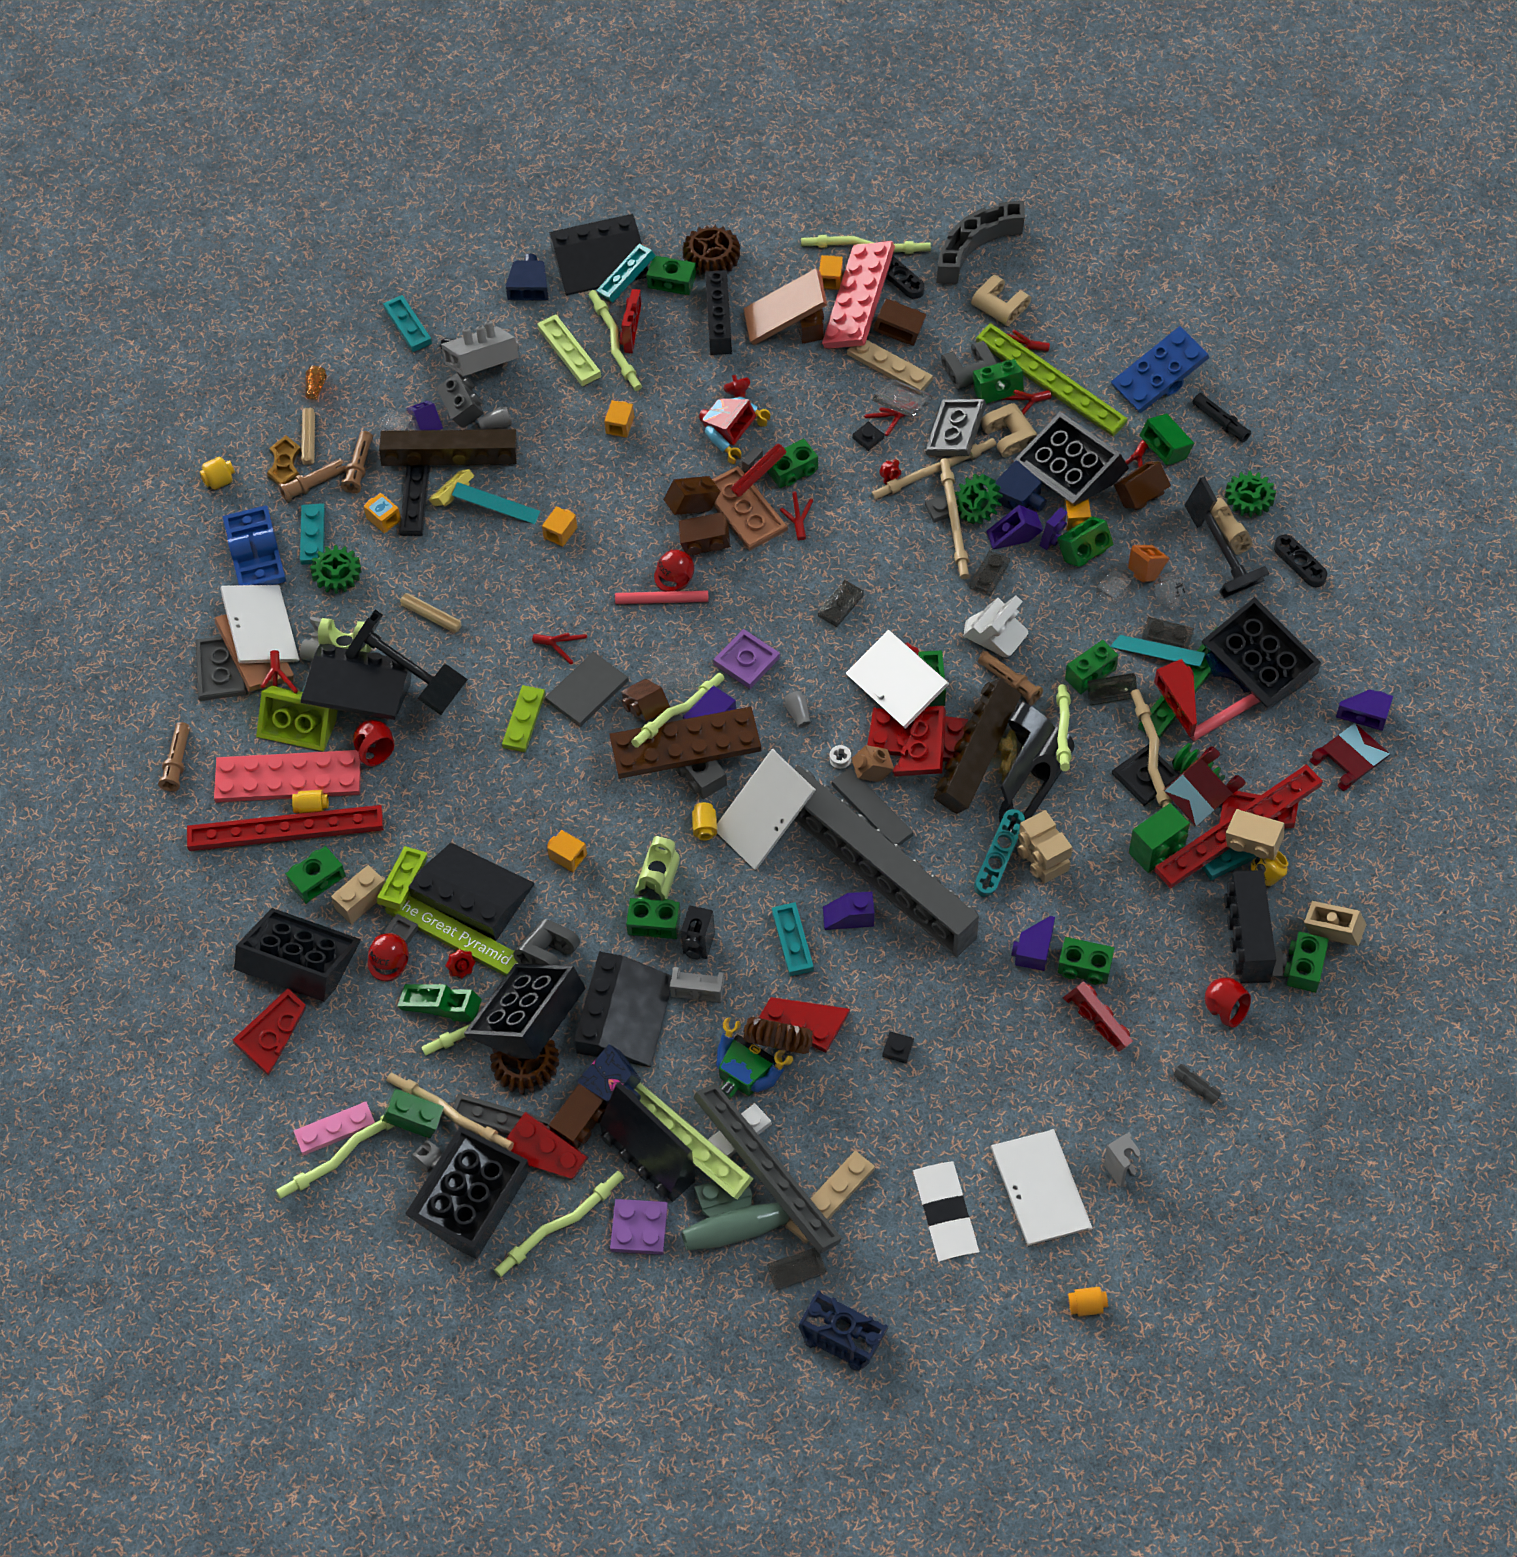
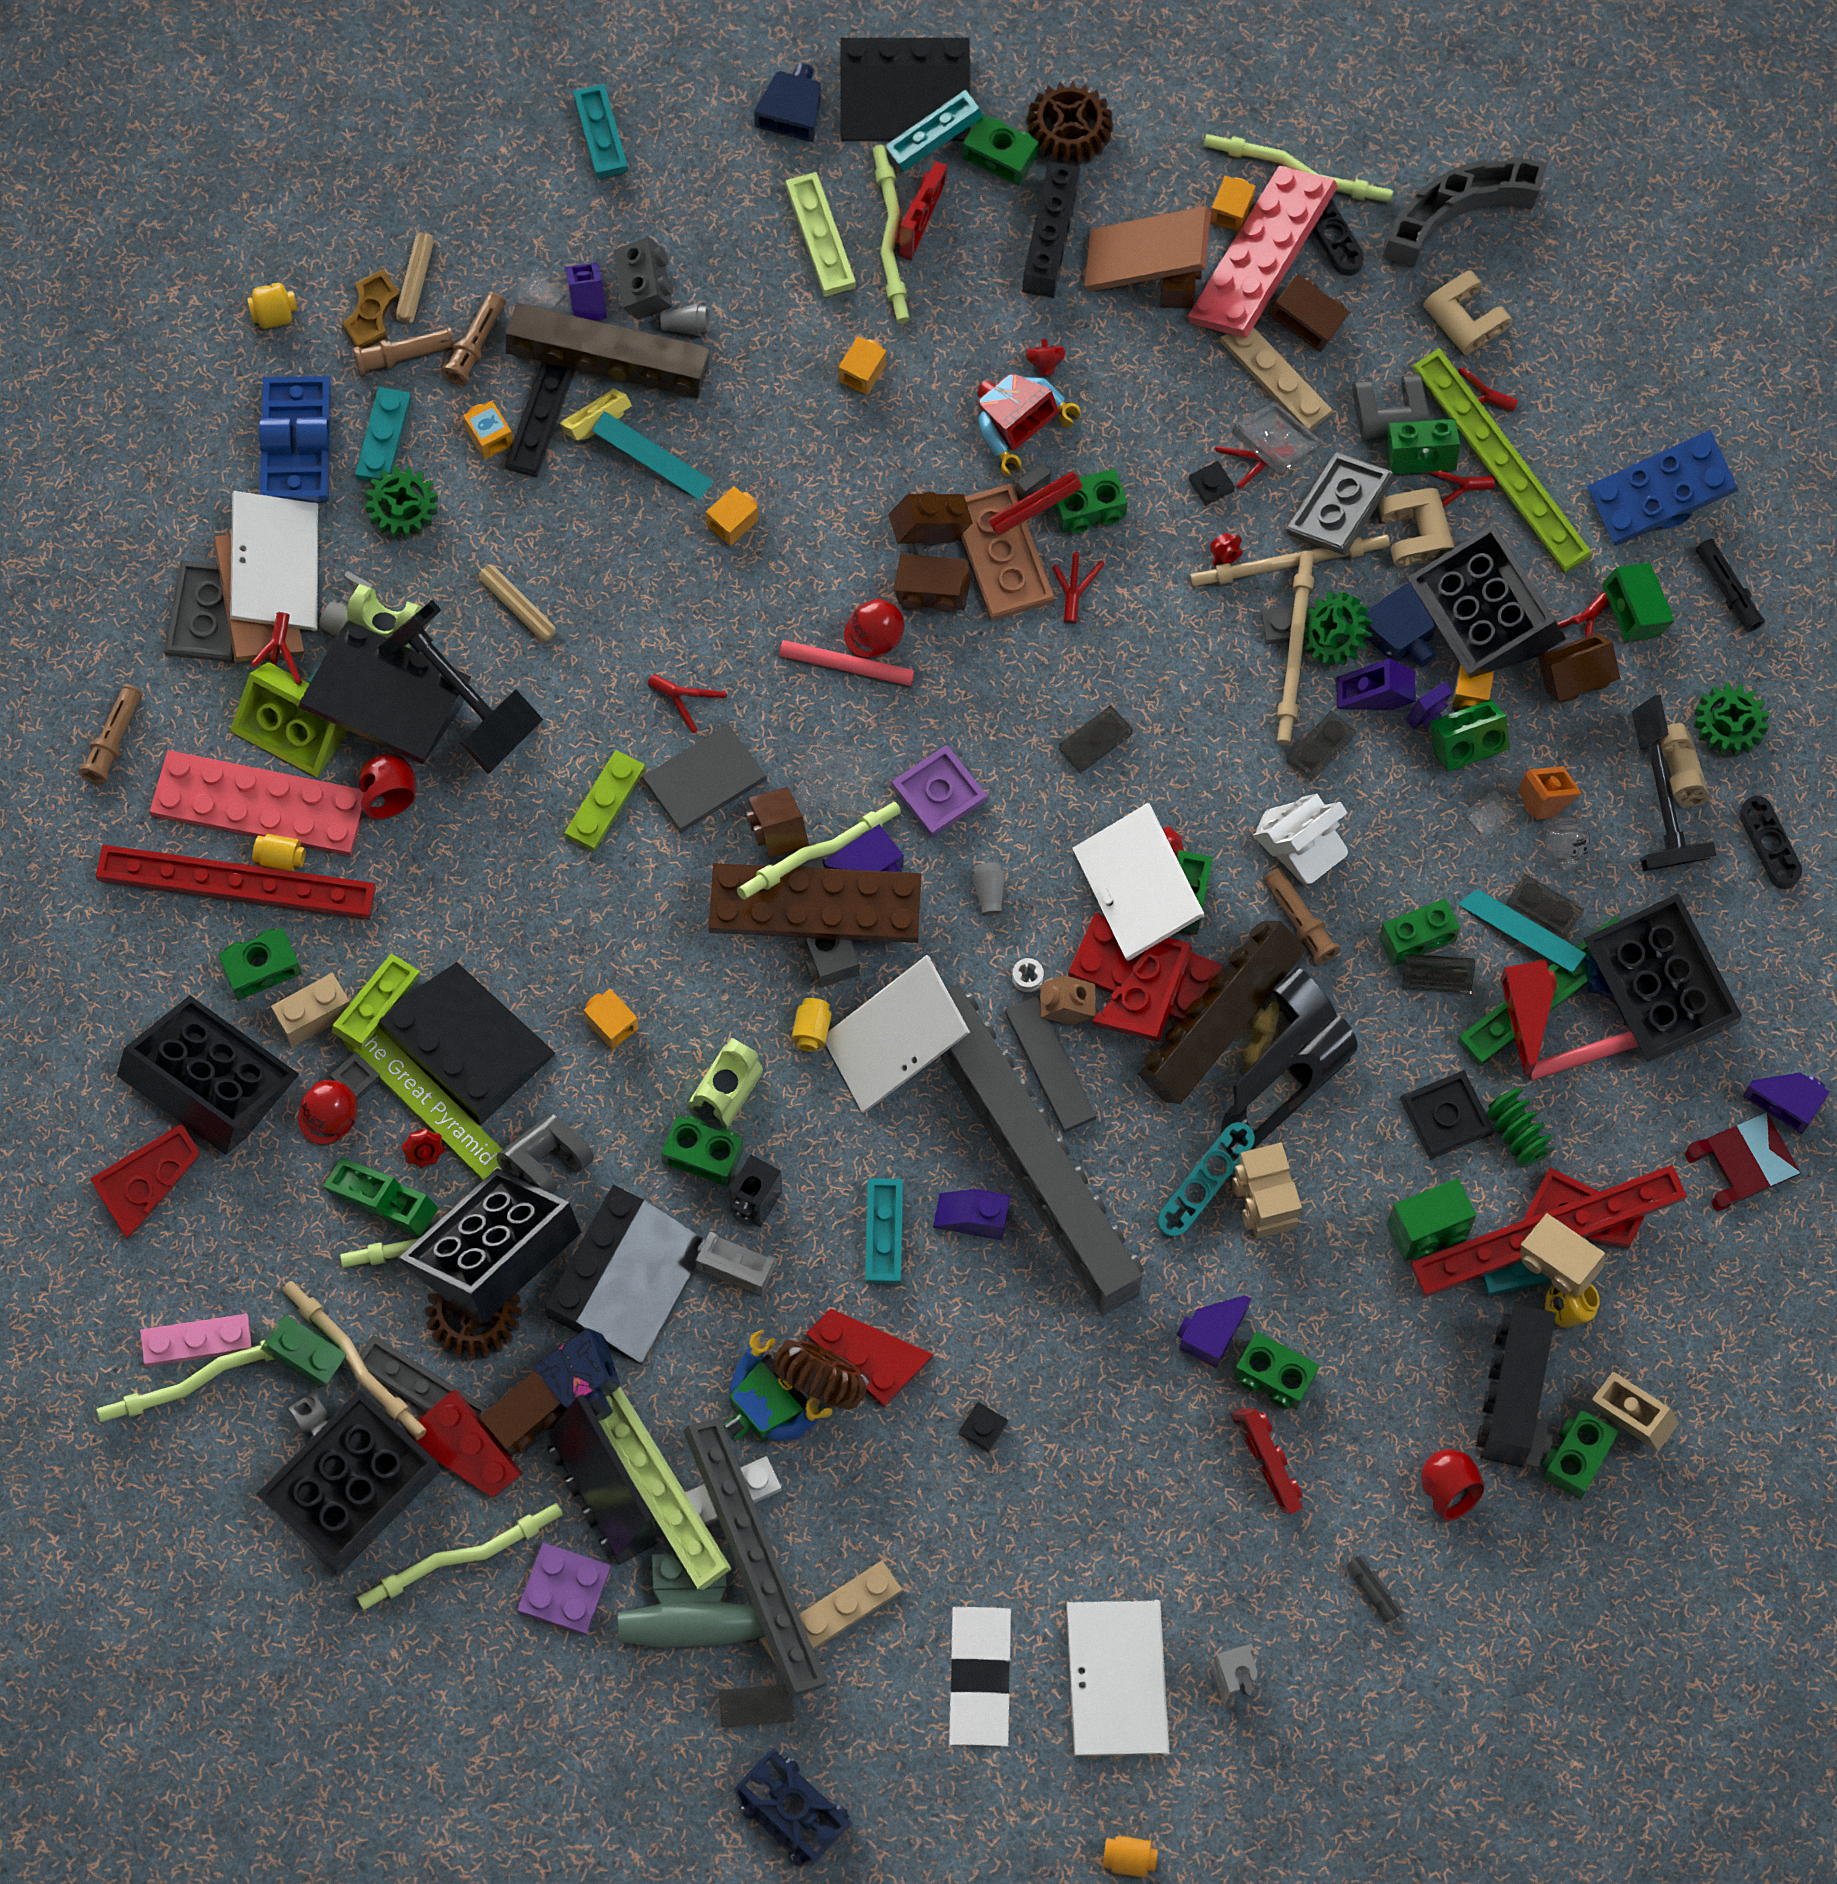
camera: 10 degrees right, 10 degrees up
clear orange cone [305,365,327,400] -> none
light grey piece [440,321,519,376] -> none
yellowish green bar [1056,684,1071,771] -> none
tan bar [1131,689,1172,807] -> none
dark red flag [1164,746,1246,826] -> none

